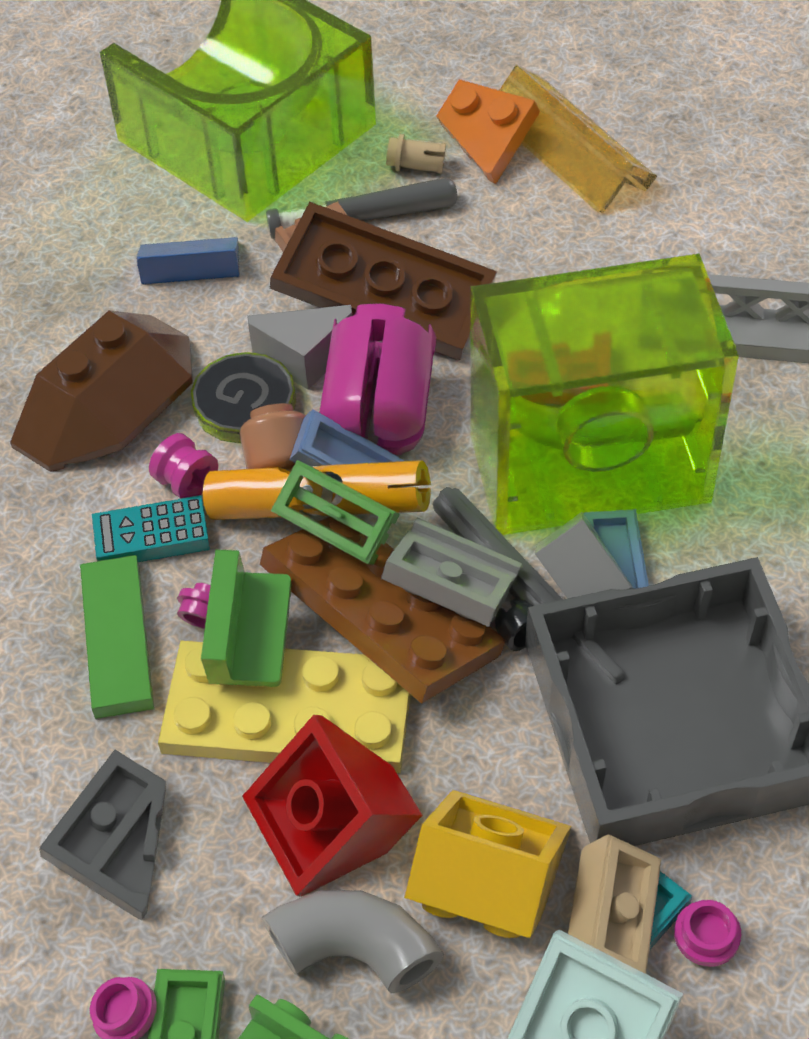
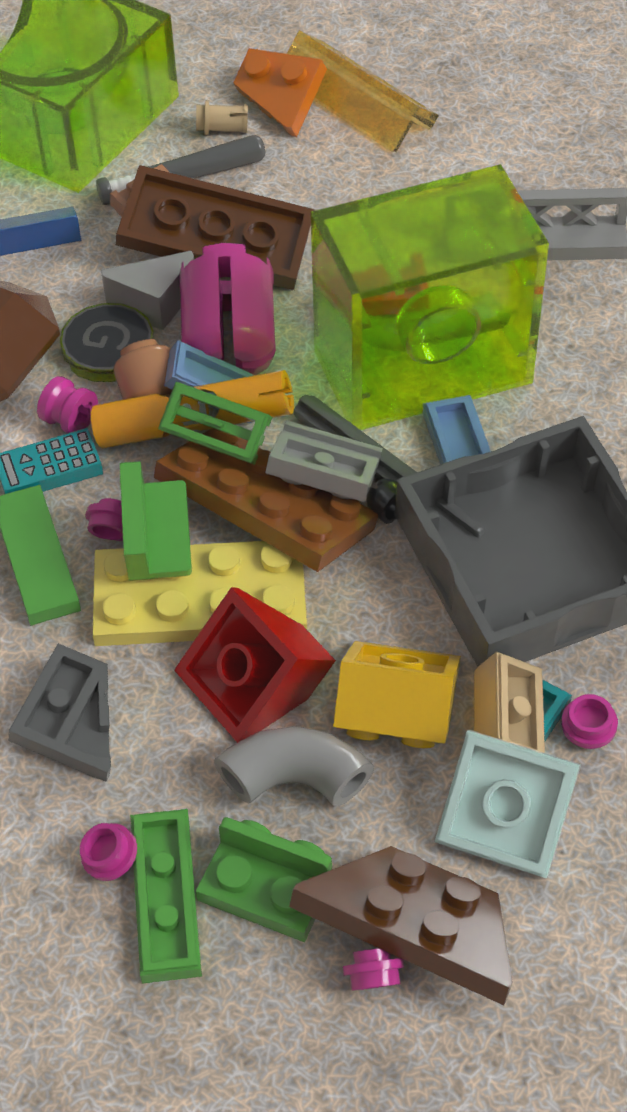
camera: 10 degrees left, 0 degrees up
light grey slope [535,512,634,598] -> none

